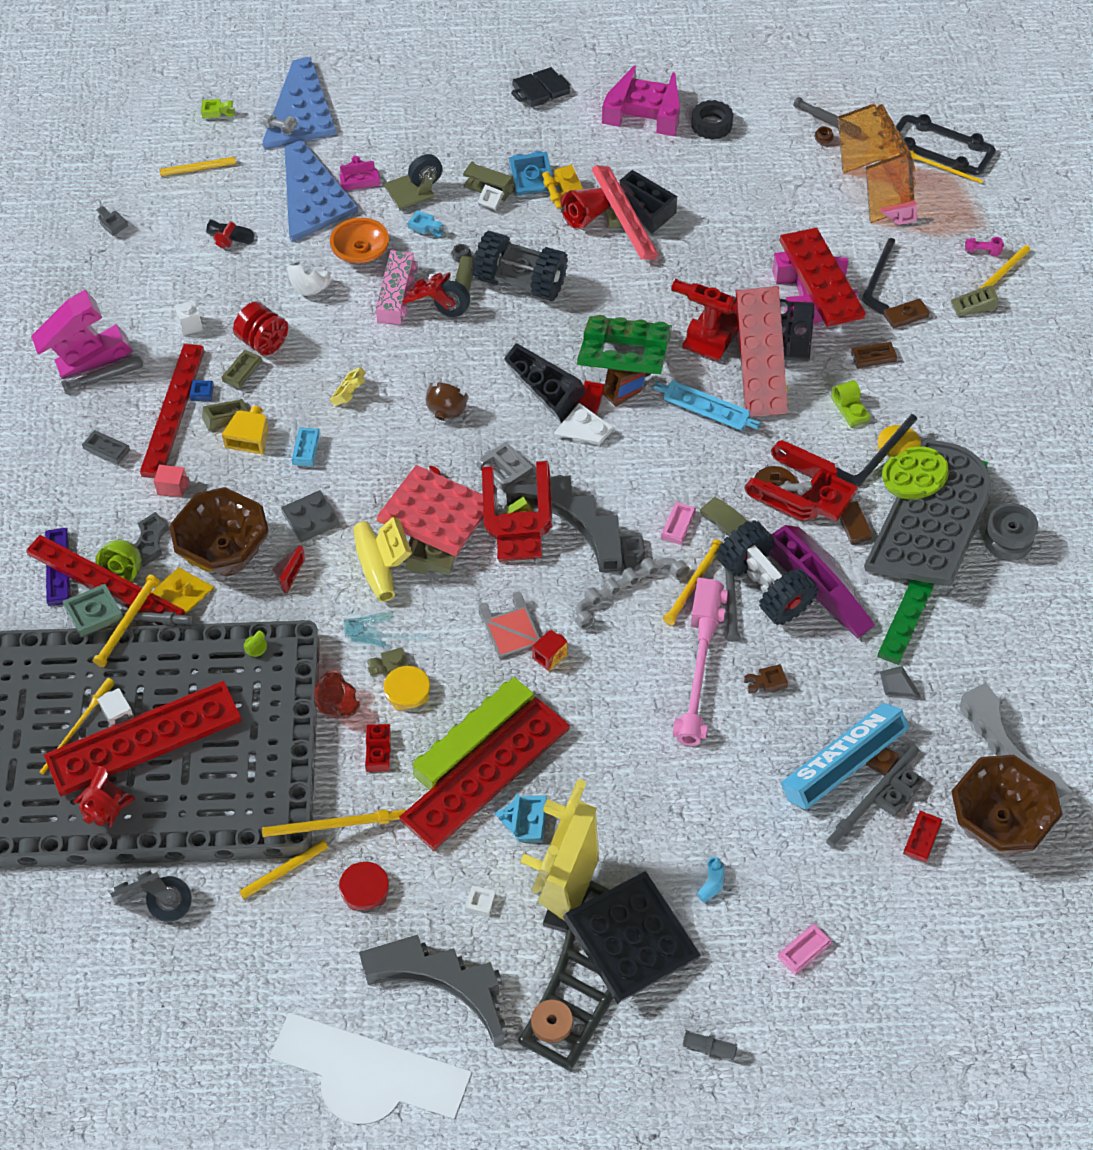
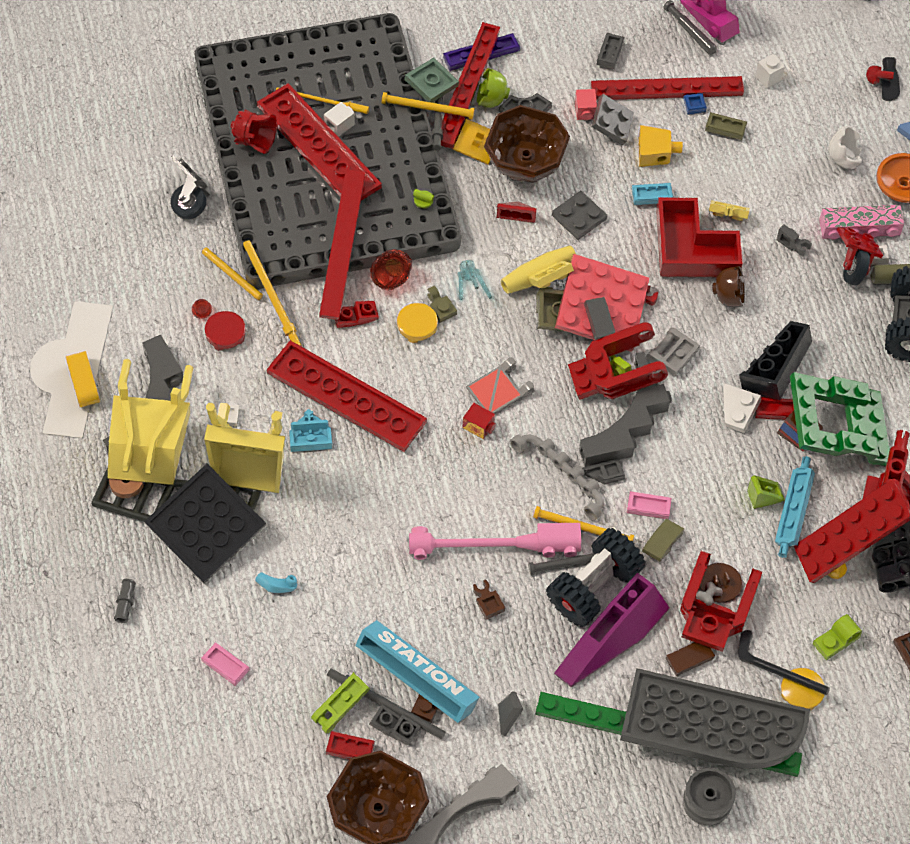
camera: 75 degrees right, 5 degrees up
olive slope [202,399,249,431] -> none
red wheel [233,301,289,356] -> none
lime brick [412,677,534,790] -> none
lime tile [882,447,949,499] -> none
none -> yellow beam [66,351,100,408]
none -> light yellow piece [108,359,193,485]
none -> clear red plate [192,299,212,319]
none -> lime plate [311,672,370,734]
none -> red tile [319,169,366,320]
none -> dark grey tile [584,297,616,340]
none -> plate [592,94,634,145]
none -> red piece [656,197,743,277]
none -> lime slope [747,475,785,509]
none -> dark grey plate [776,224,812,256]

